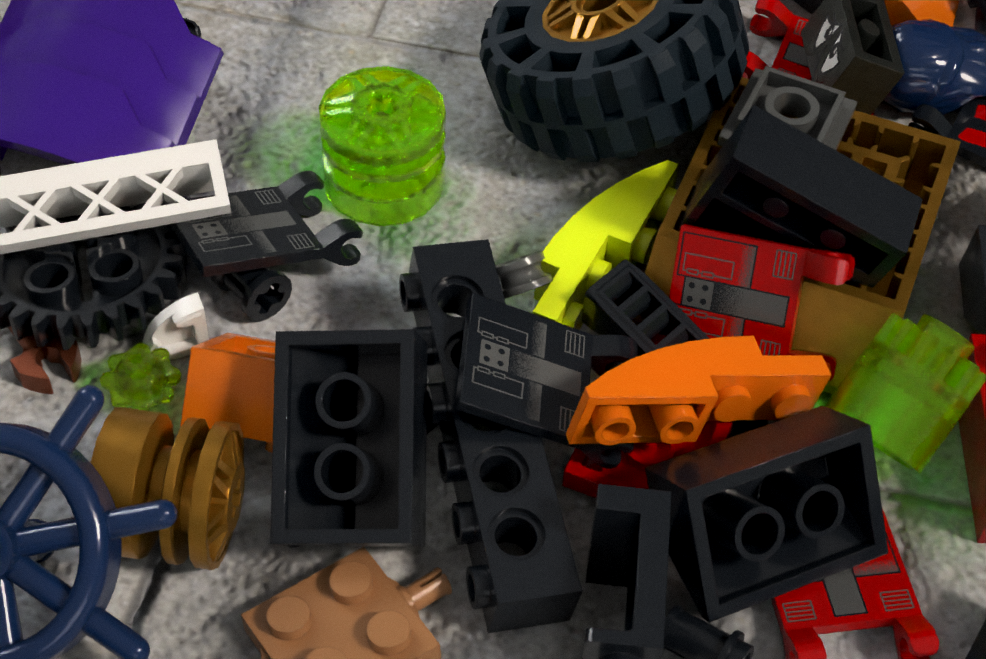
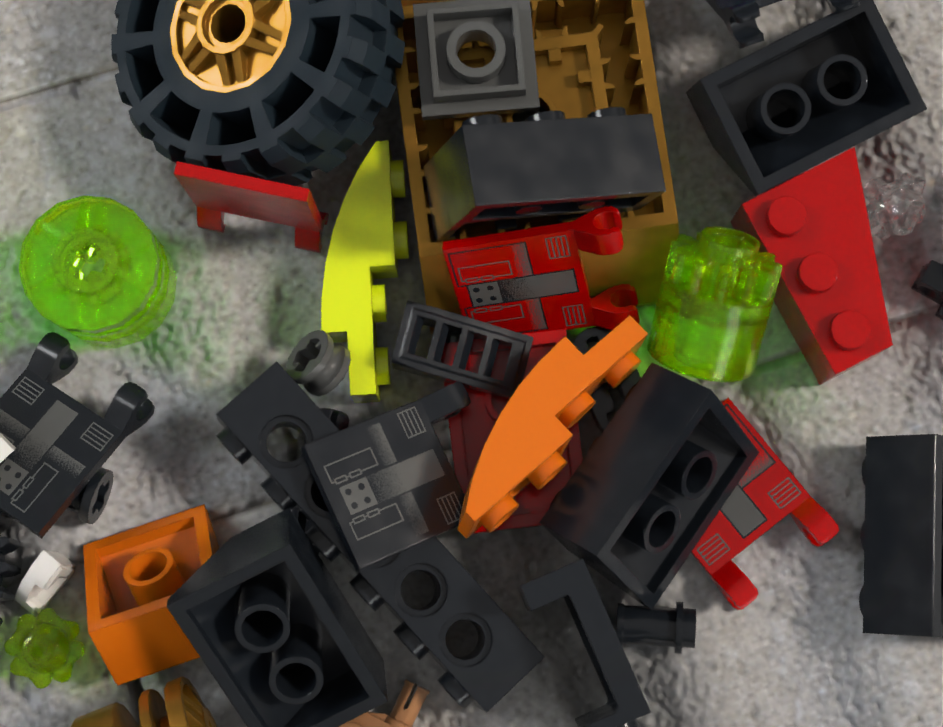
camera: 25 degrees left, 30 degrees up
none -> red flag [174,161,329,253]

